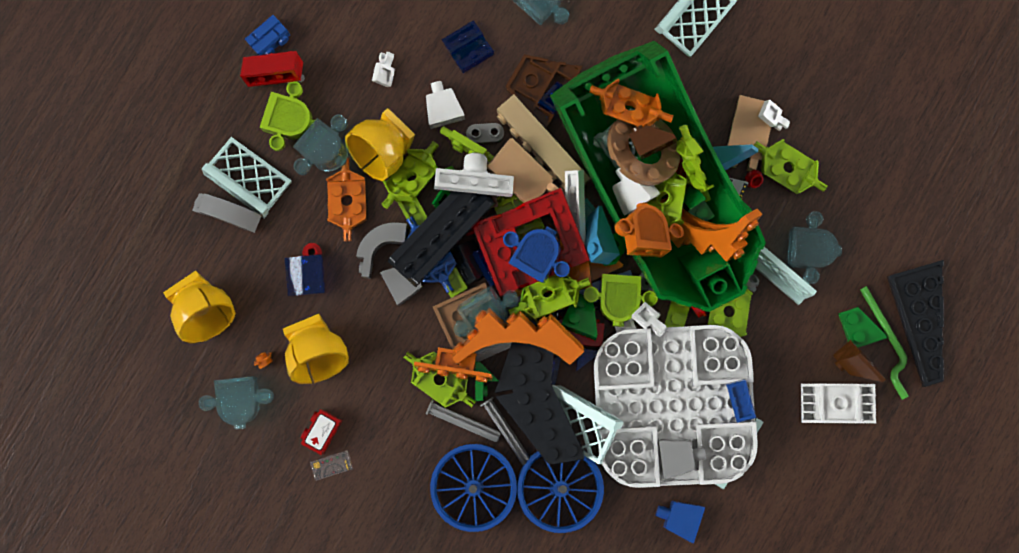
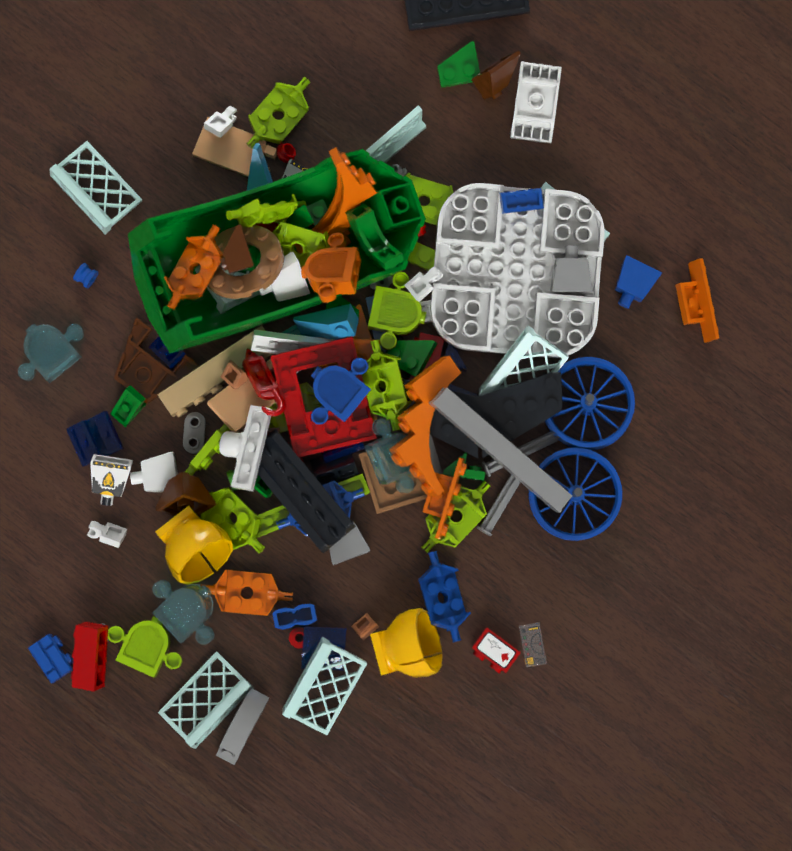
camera: 85 degrees left, 0 degrees up
yellow plate [163,271,236,344] -> none
clear light blue piece [198,376,274,430] -> none
orange plate [254,352,273,369] -> none
light grey arch [356,223,408,279] -> none
clear light blue piece [787,211,842,284] -> none
bright green piece [860,286,908,400] -> none
none -> blue wheel [73,263,99,289]
none -> torso [91,454,133,506]
none -> green slope [110,385,146,427]
none -> reddish brown slope [156,472,216,517]
none -> nougat slope [221,360,248,390]
none -> red plate [242,348,286,416]
none -> blue brick [272,604,318,629]
none -> light aqua fence [282,637,367,735]
none -> green arch [346,203,404,270]
none -> nougat slope [351,613,379,641]
none -> blue plate [419,551,471,642]
none -> light grey tile [429,387,572,513]

